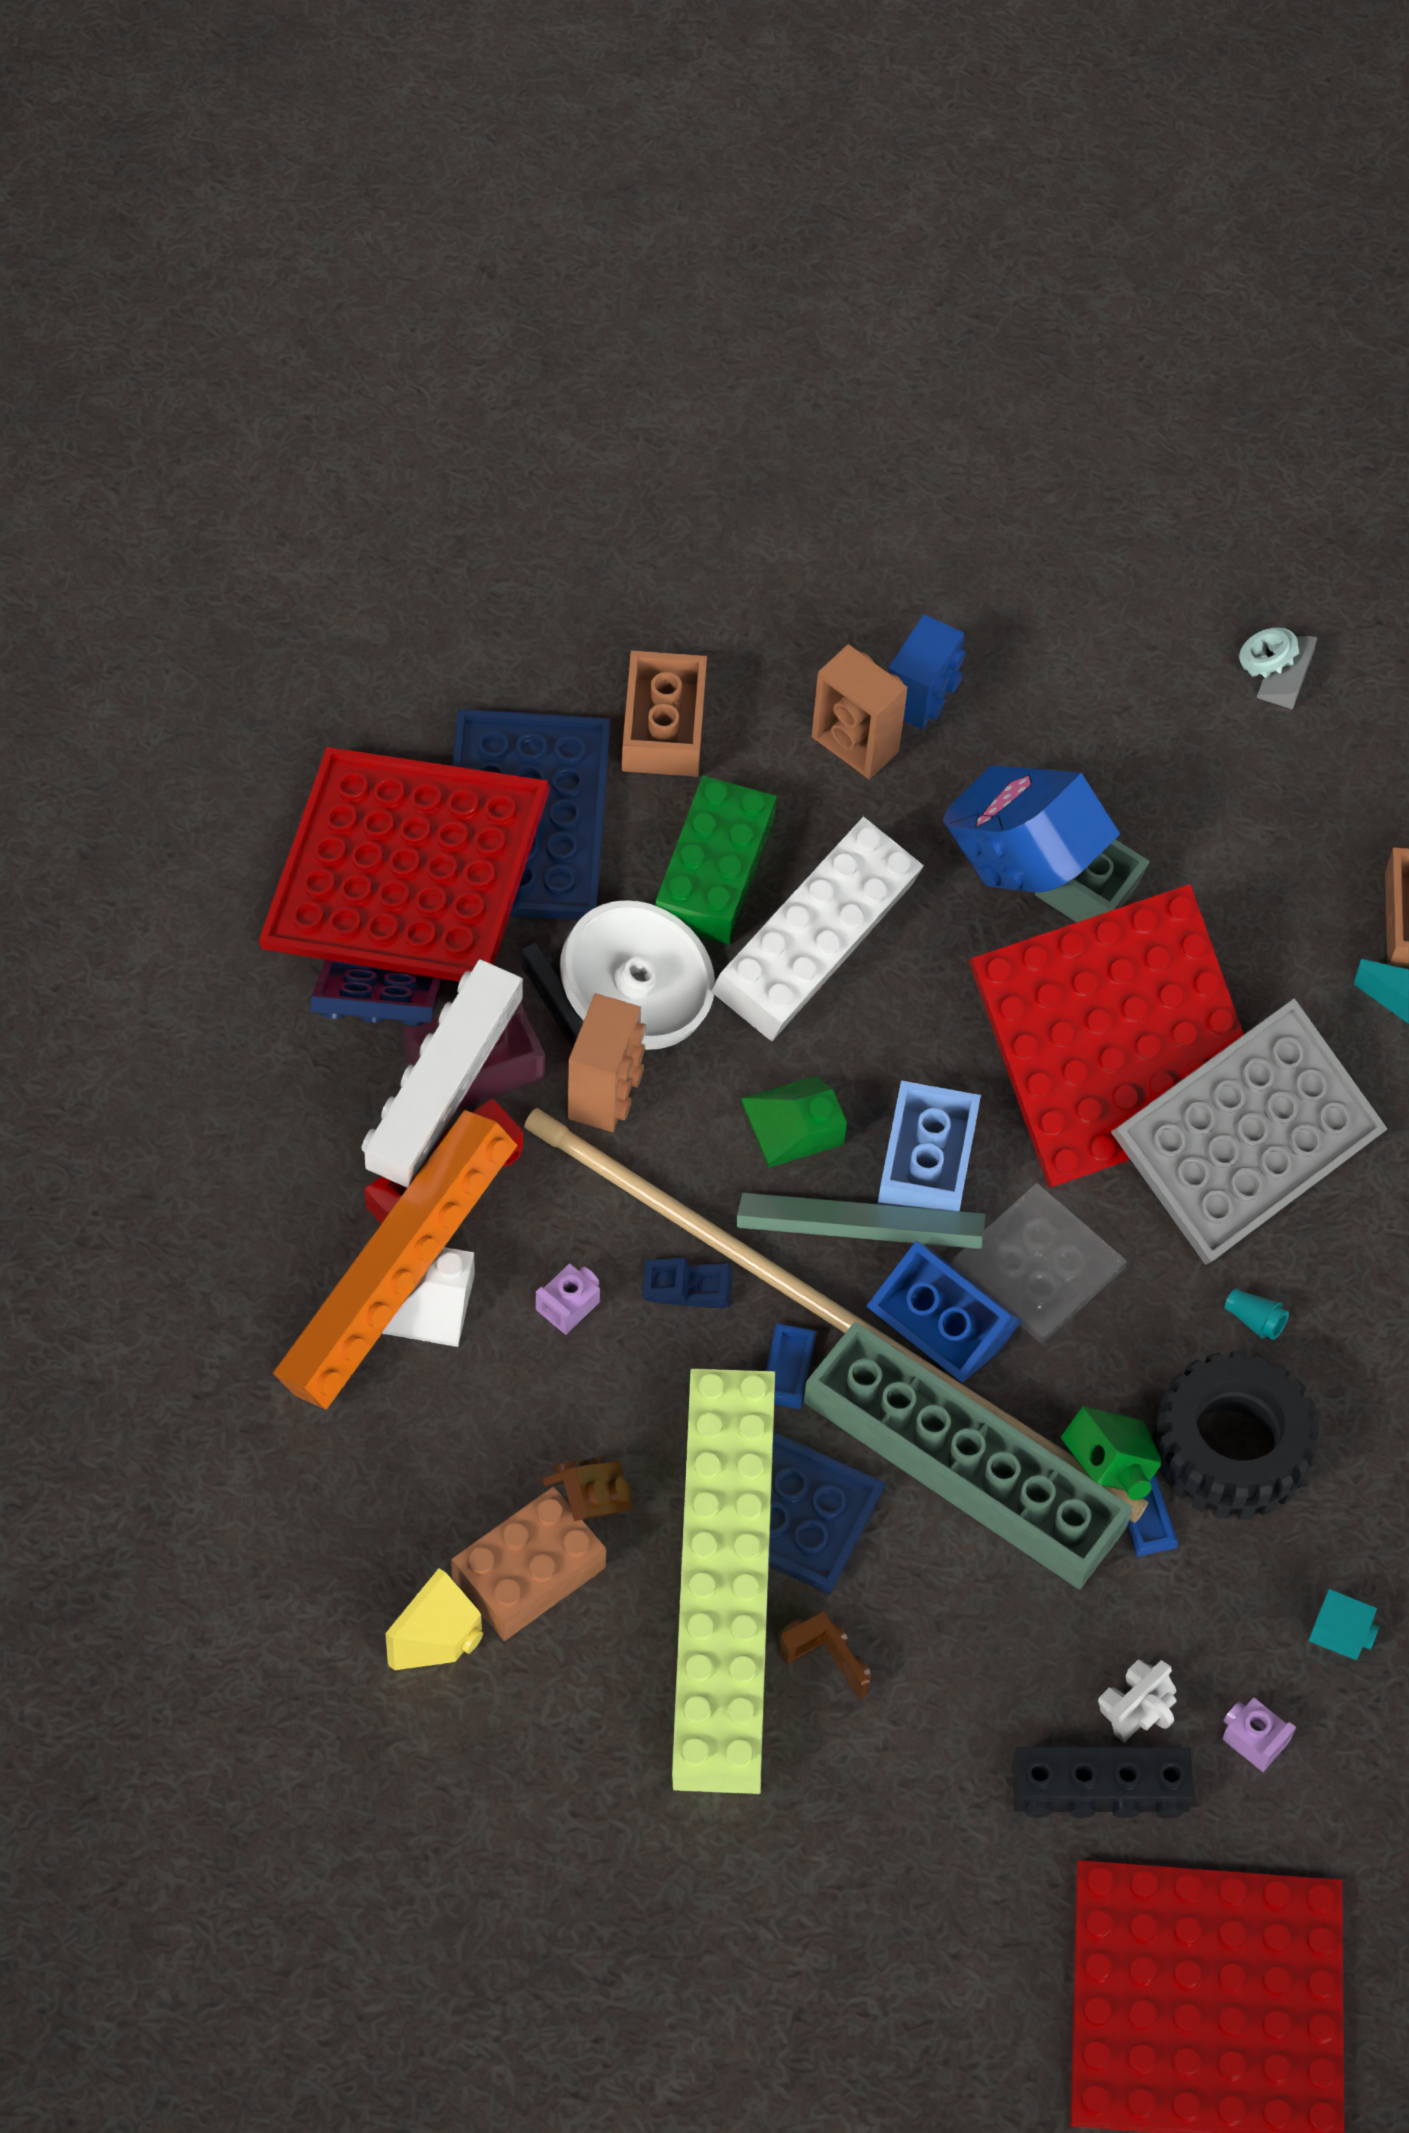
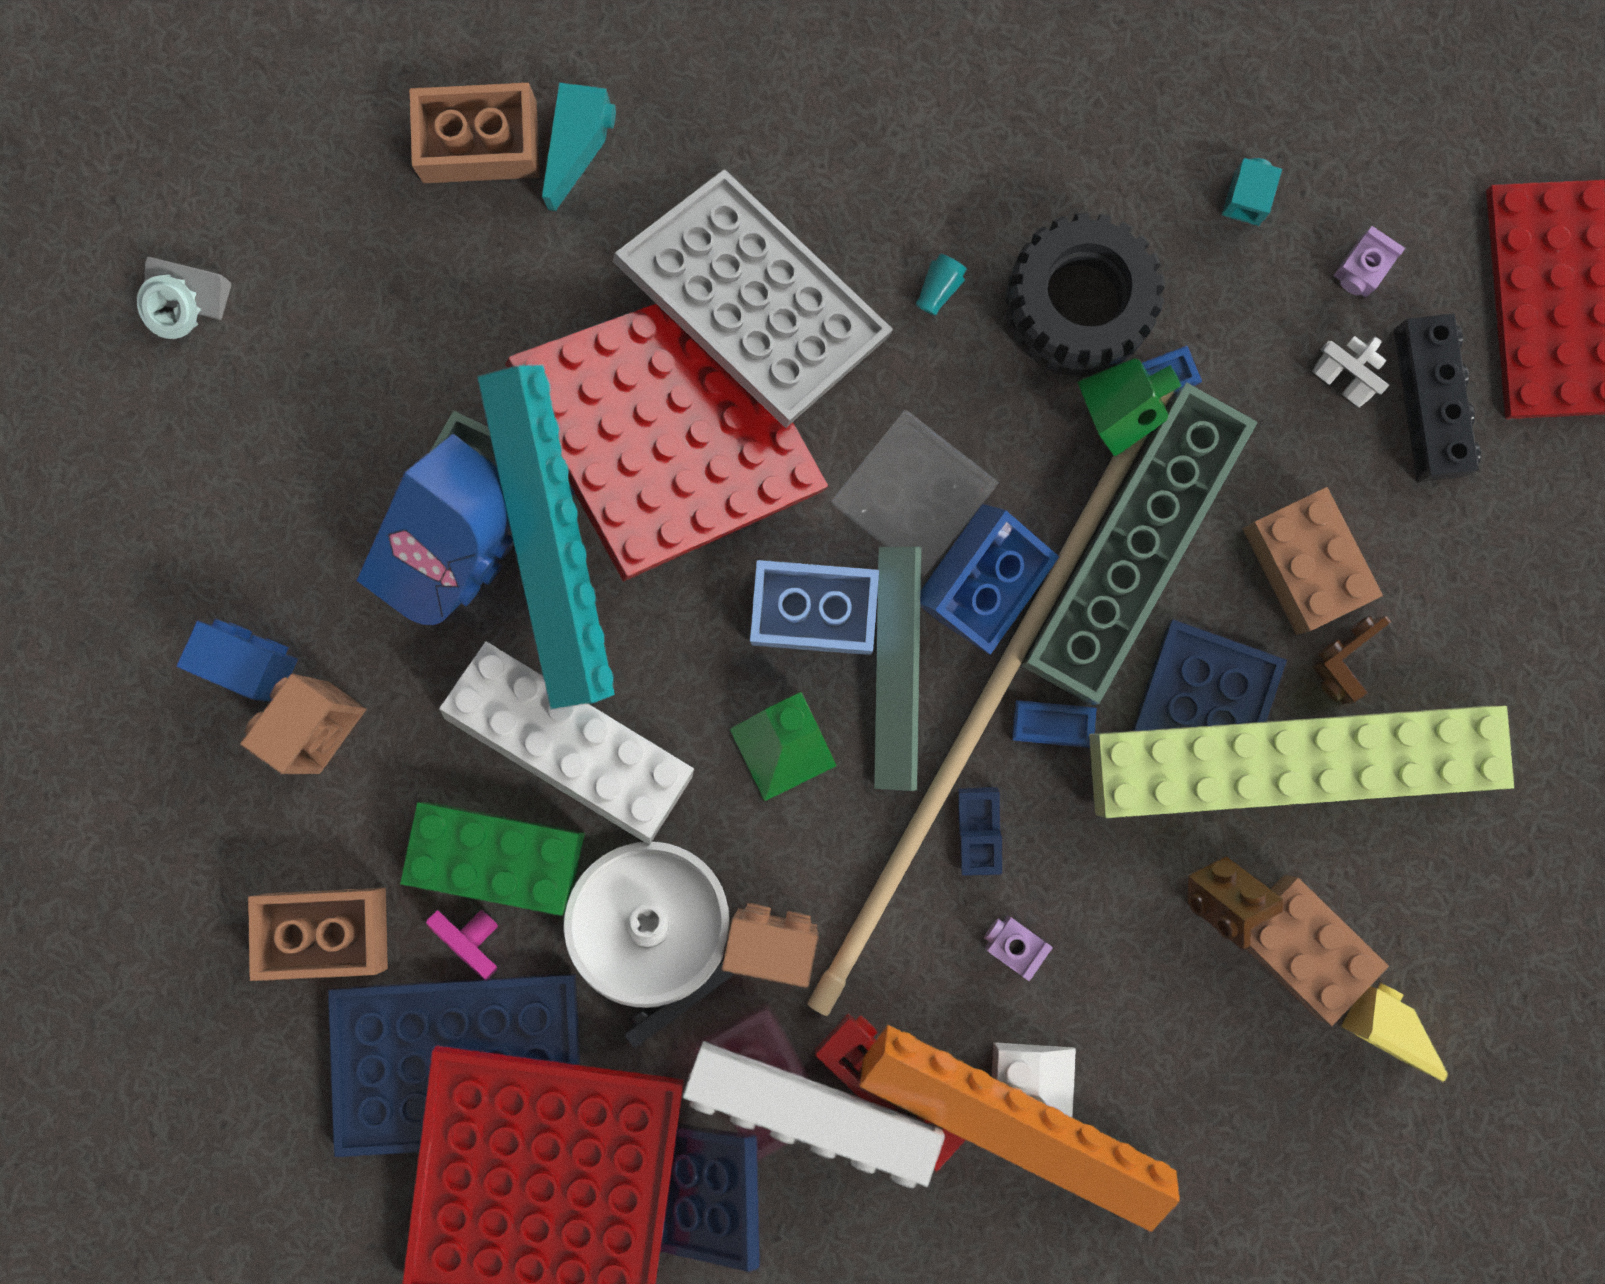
camera: 90 degrees left, 25 degrees up
none -> dark pink tile [426,910,498,980]
none -> teal brick [478,365,615,709]
none -> nougat brick [1243,487,1383,635]

